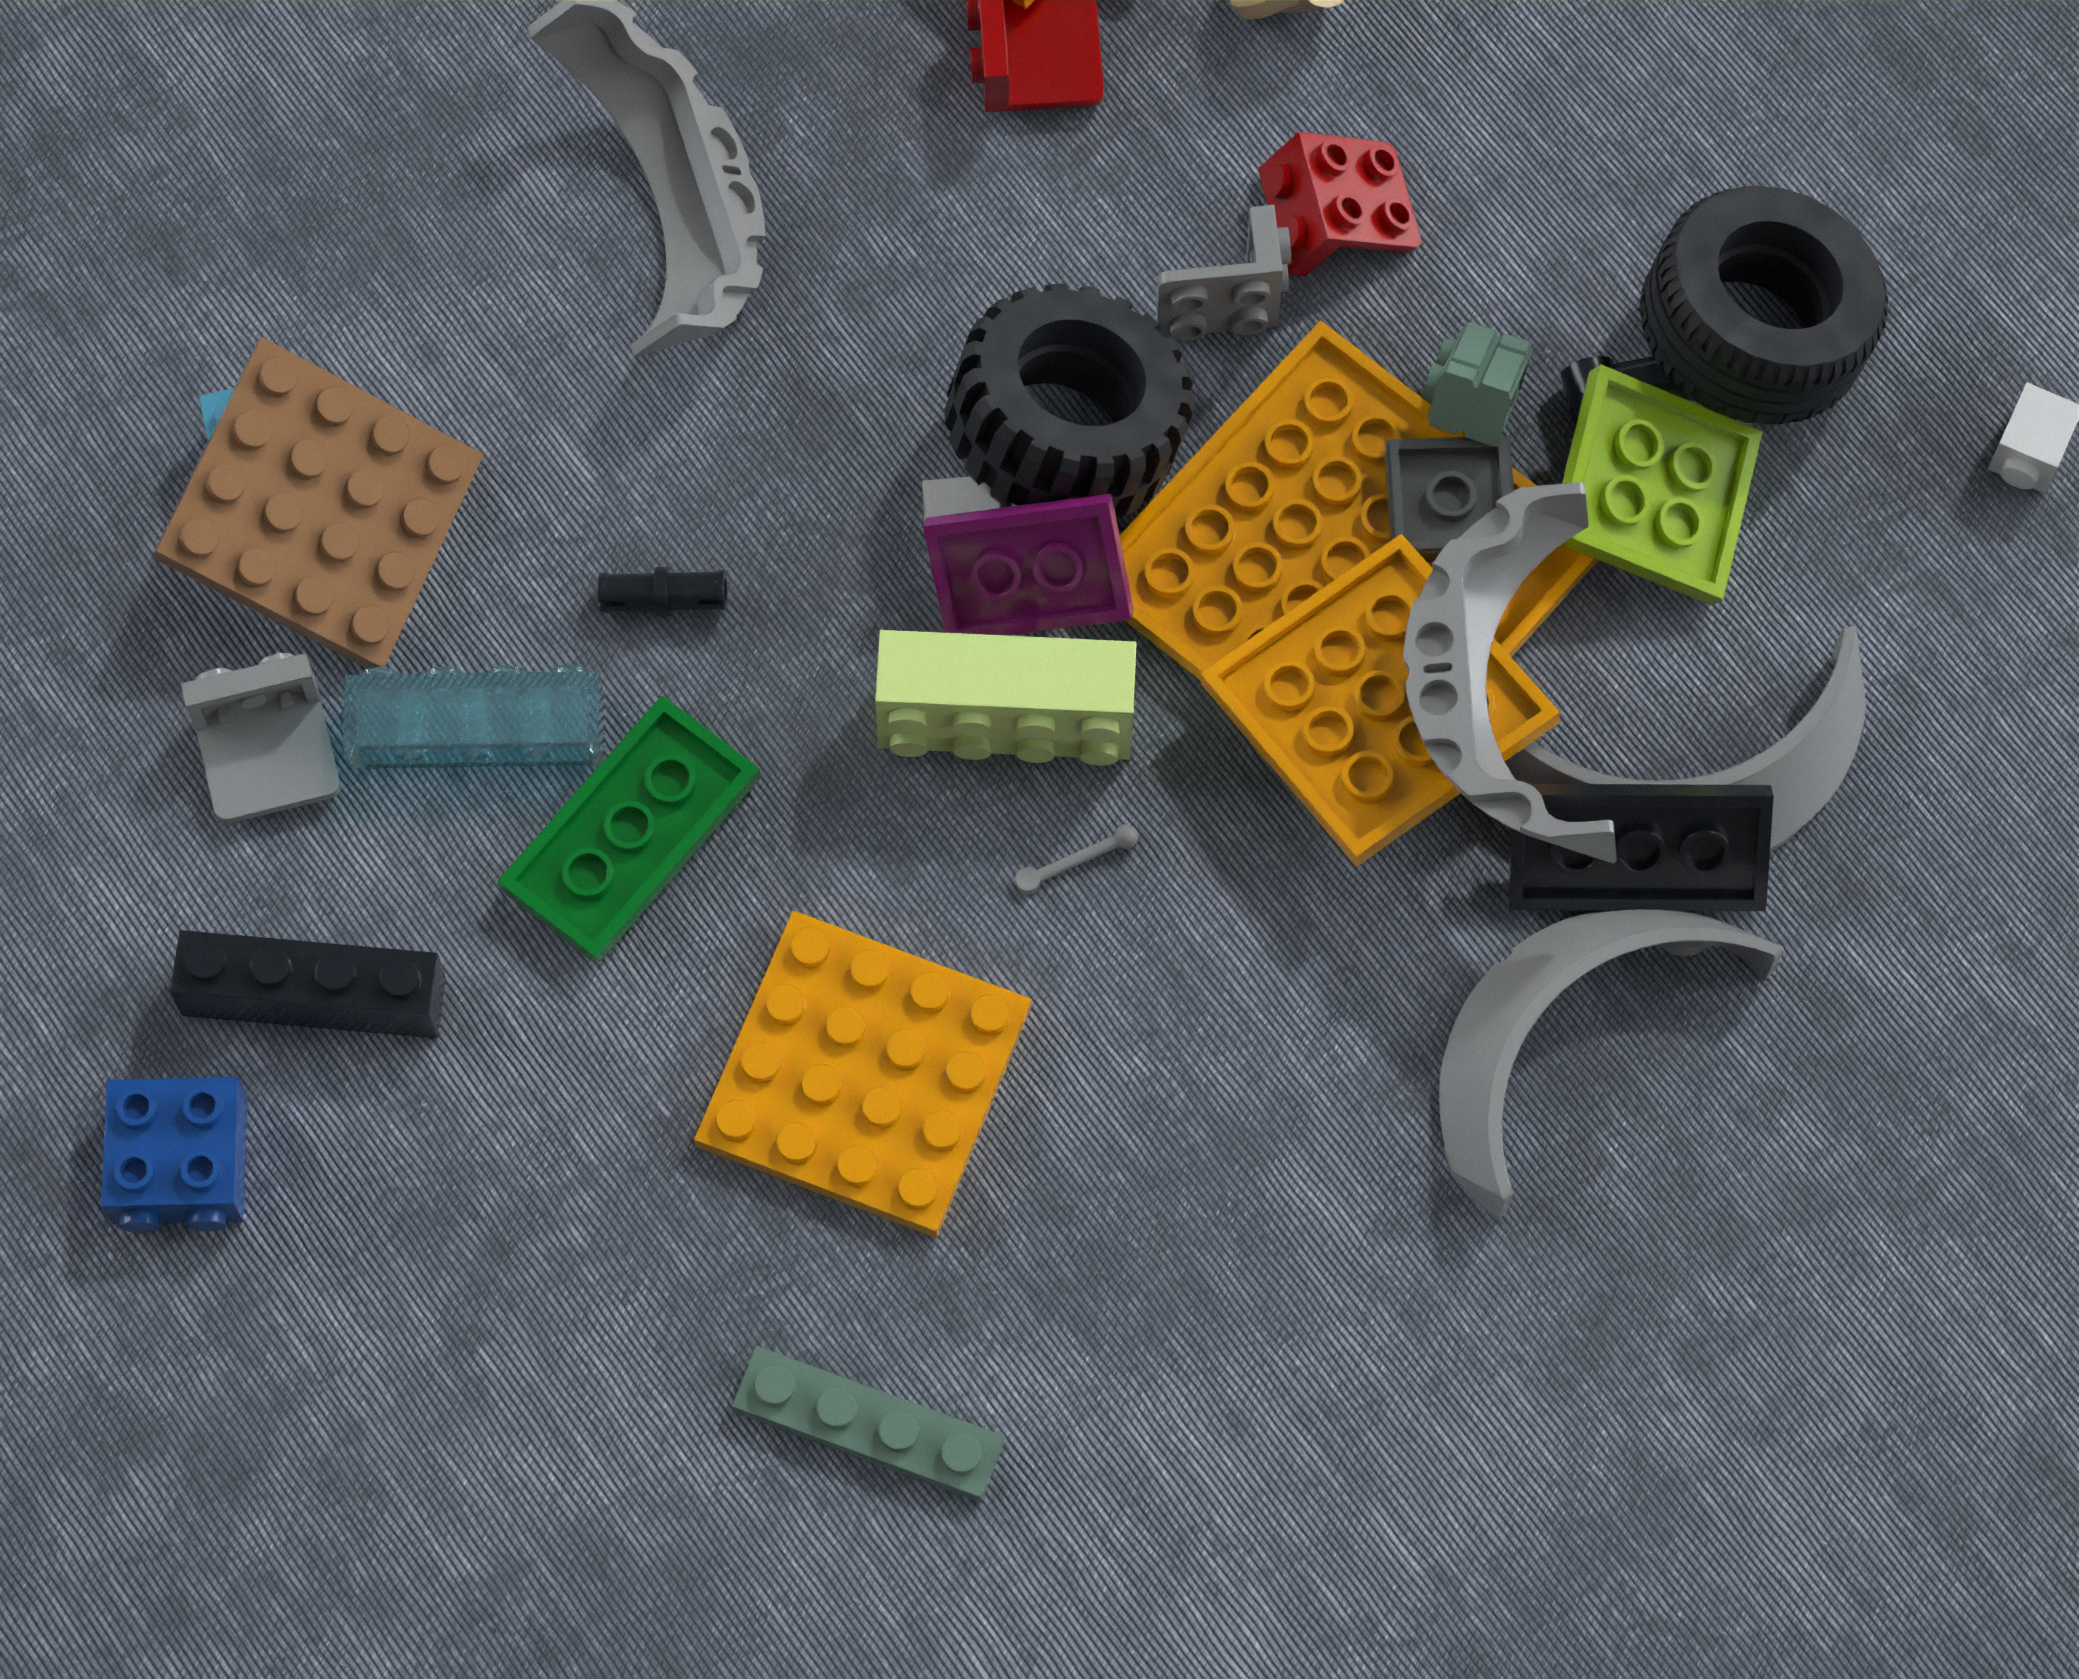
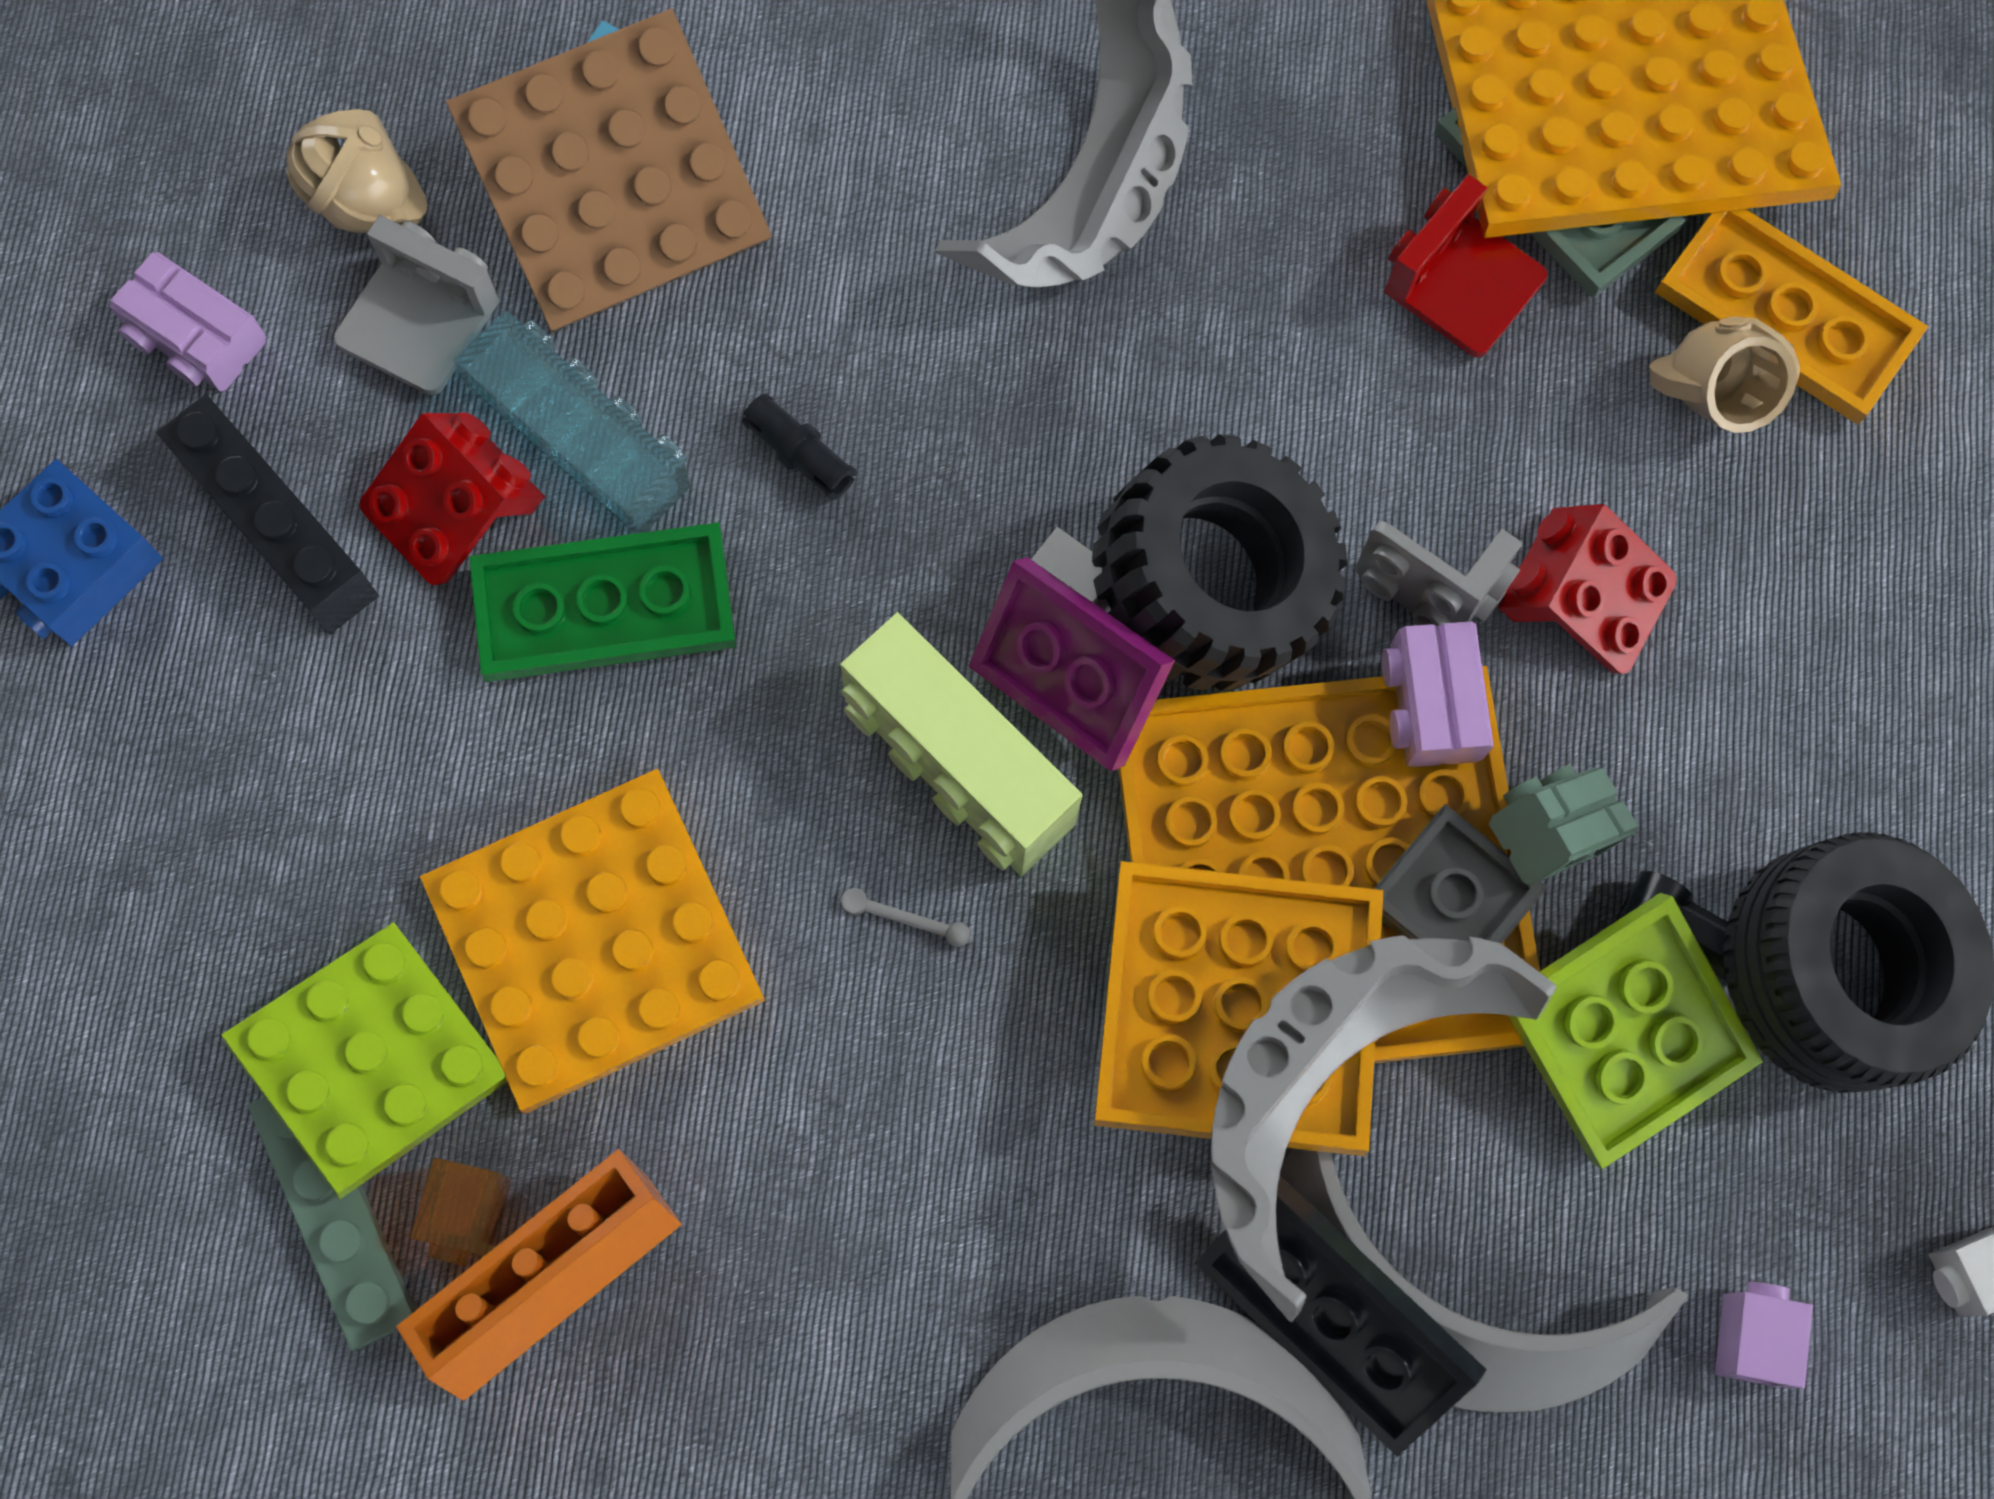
camera: 40 degrees right, 5 degrees up
none -> lavender brick [109,252,267,392]
none -> lime plate [221,922,508,1200]
none -> tan helmet [286,109,428,234]
none -> red bracket [360,412,546,585]
none -> orange brick [396,1149,682,1401]
none -> clear orange brick [410,1157,512,1266]
none -> lavender brick [1382,621,1494,767]
none -> lavender brick [1715,1282,1813,1388]

